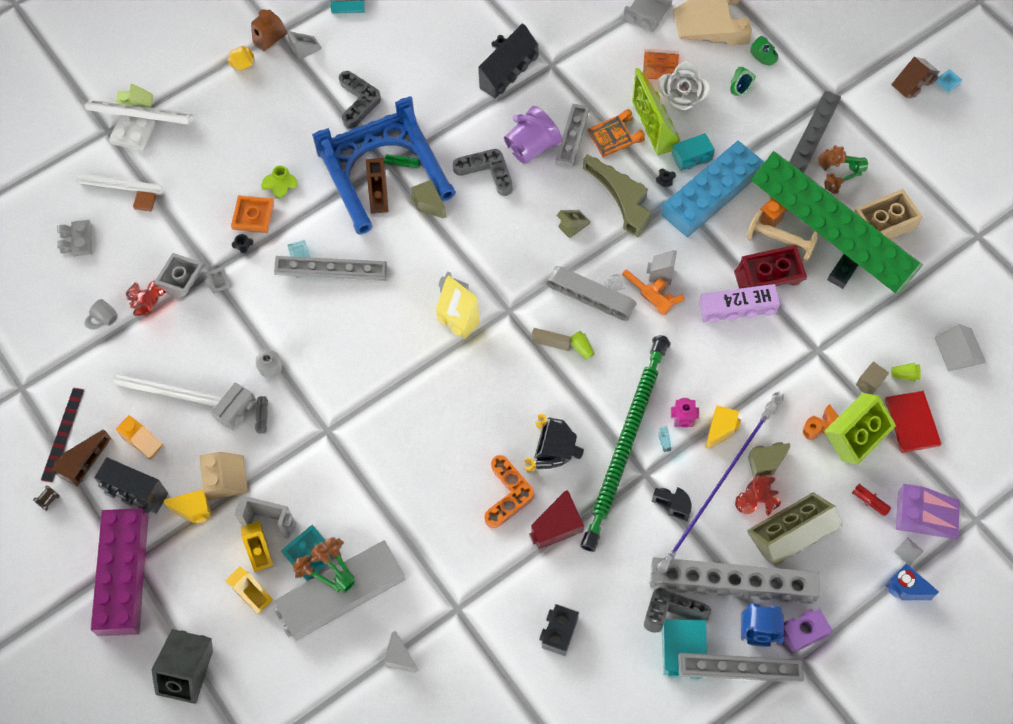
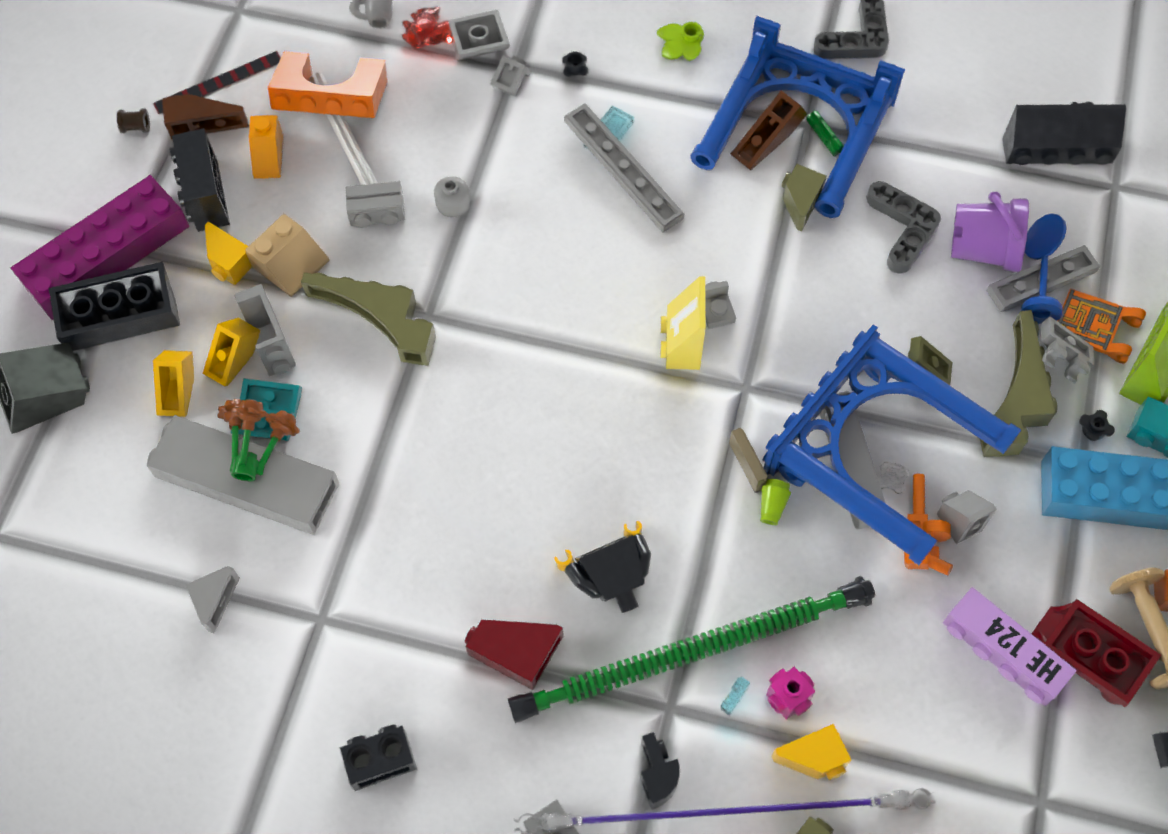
camera: 50 degrees right, 0 degrees up
orange plate [231,195,275,233] -> none
dark grey axle [255,396,268,434] -> none
orange beam [484,455,534,528] -> none
none -> black slope [49,262,180,351]
none -> orange arch [268,51,388,118]
none -> olive arch [301,273,436,366]
none -> blue arch [762,324,1021,565]
none -> blue piece [1021,213,1067,324]
none -> light grey plate [1042,317,1094,383]

